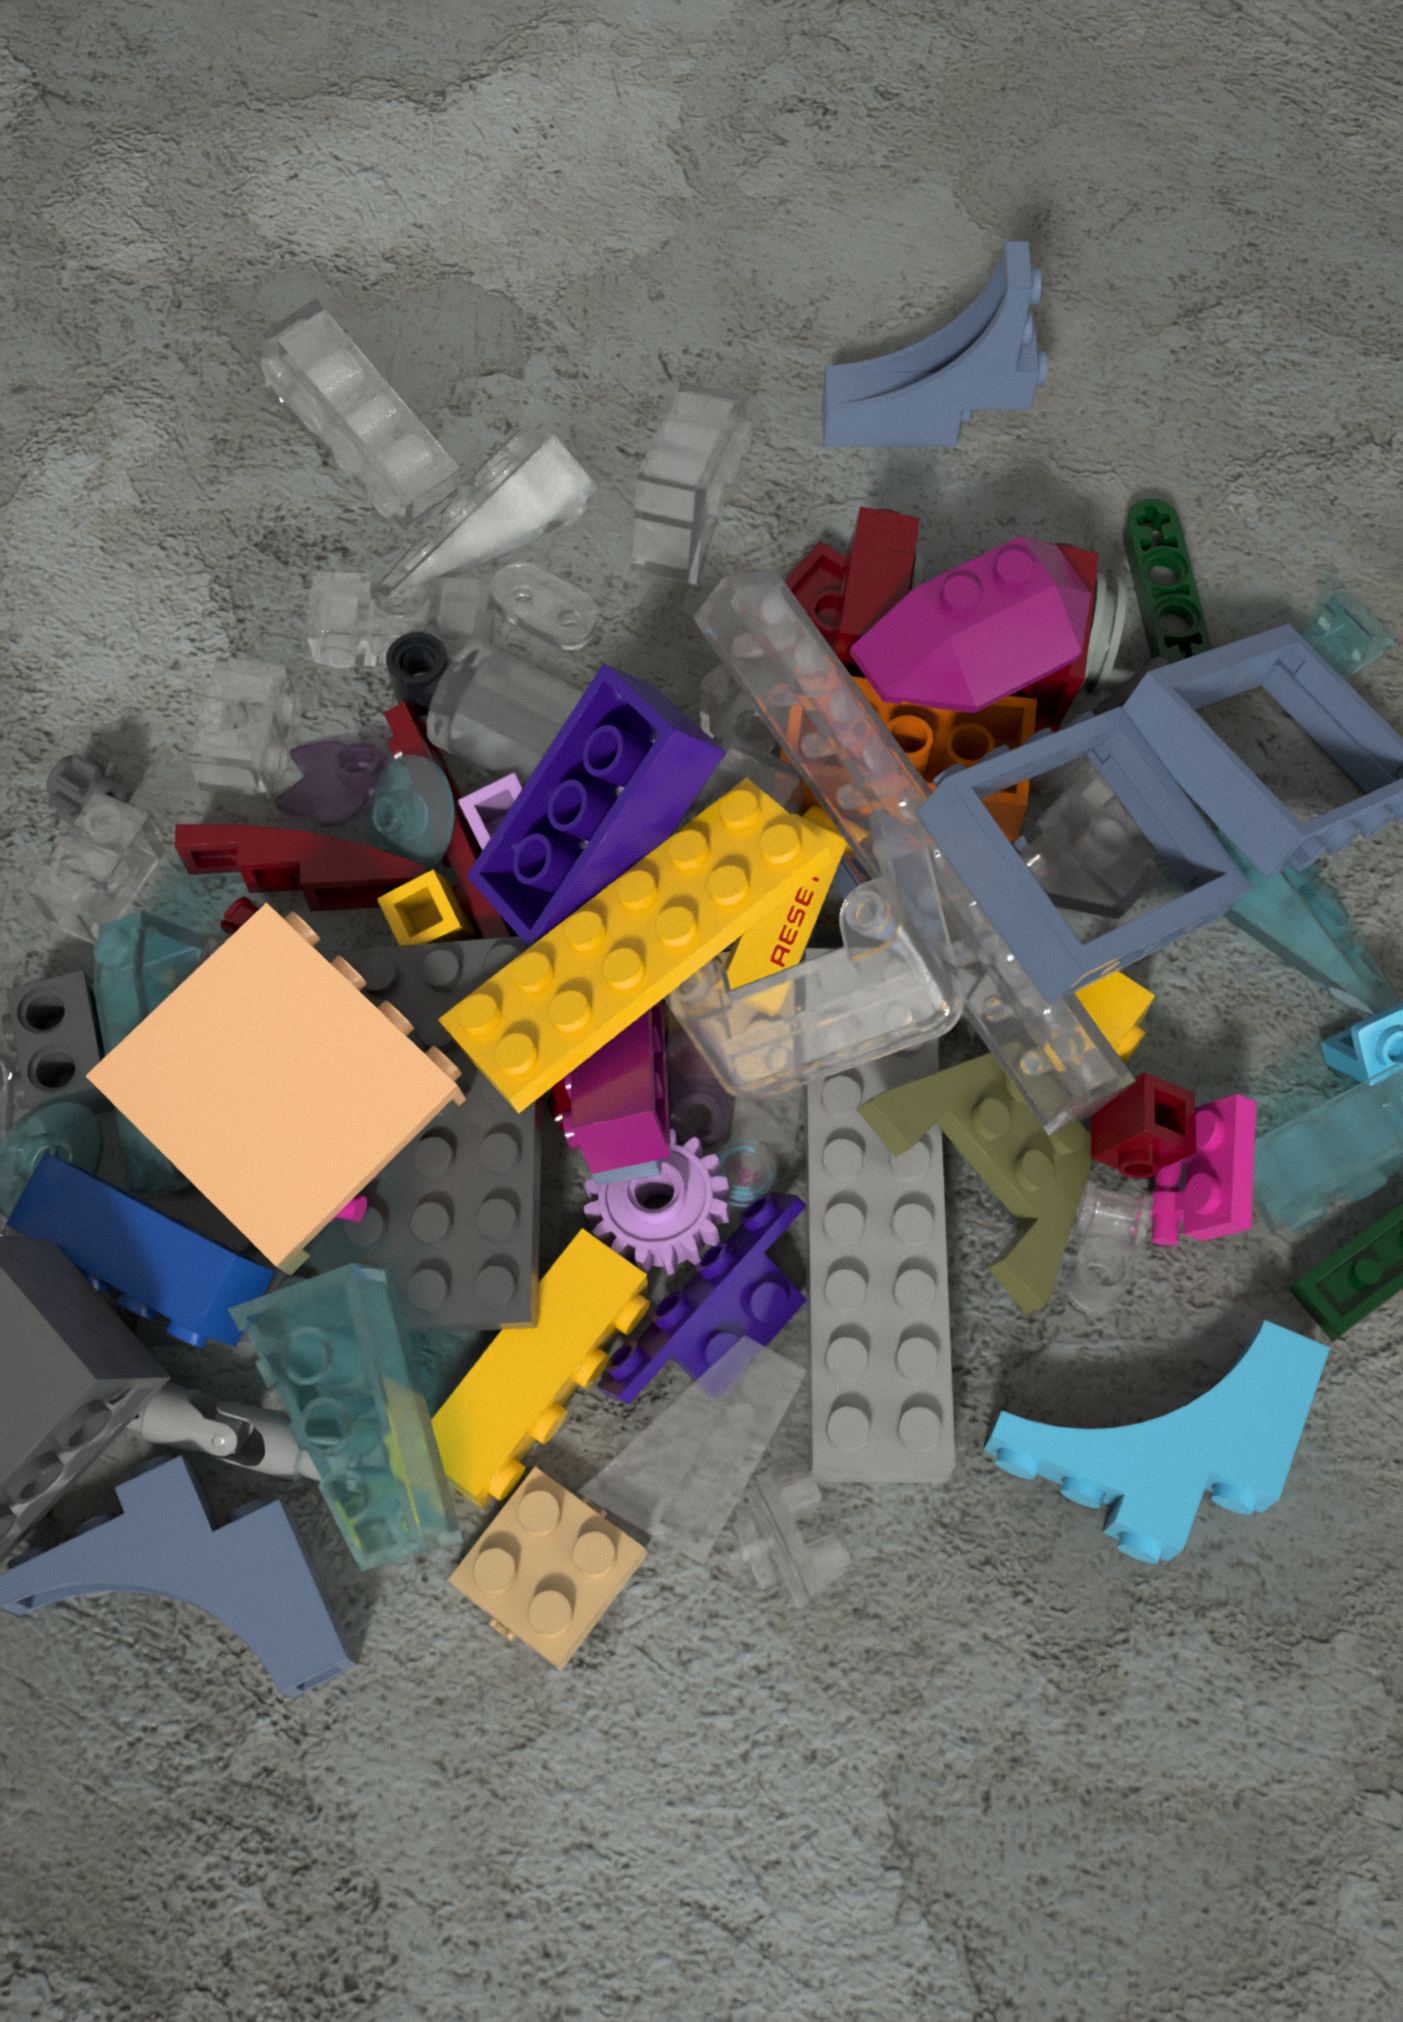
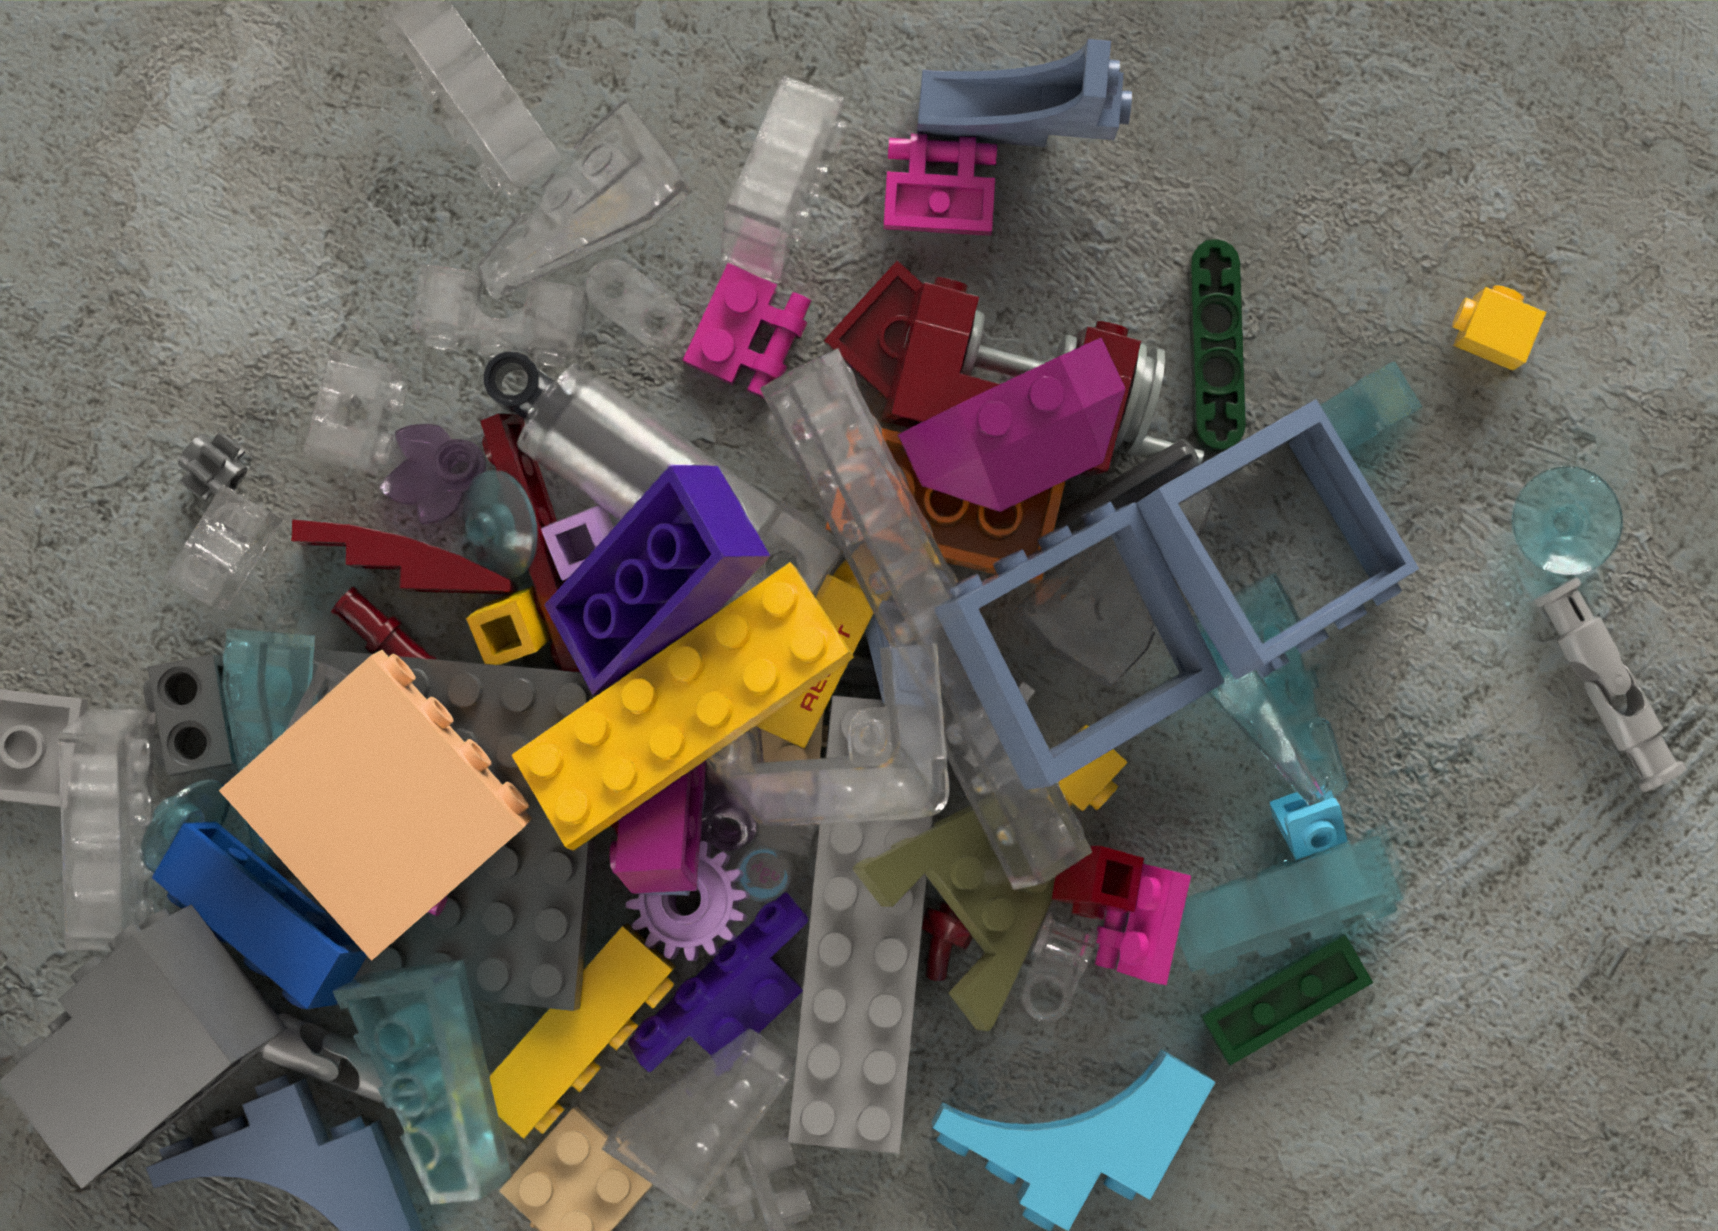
camera: 10 degrees right, 20 degrees up
none -> dark pink plate [682,263,812,399]
none -> dark pink plate [883,133,997,236]
none -> dark red plate [922,903,973,981]

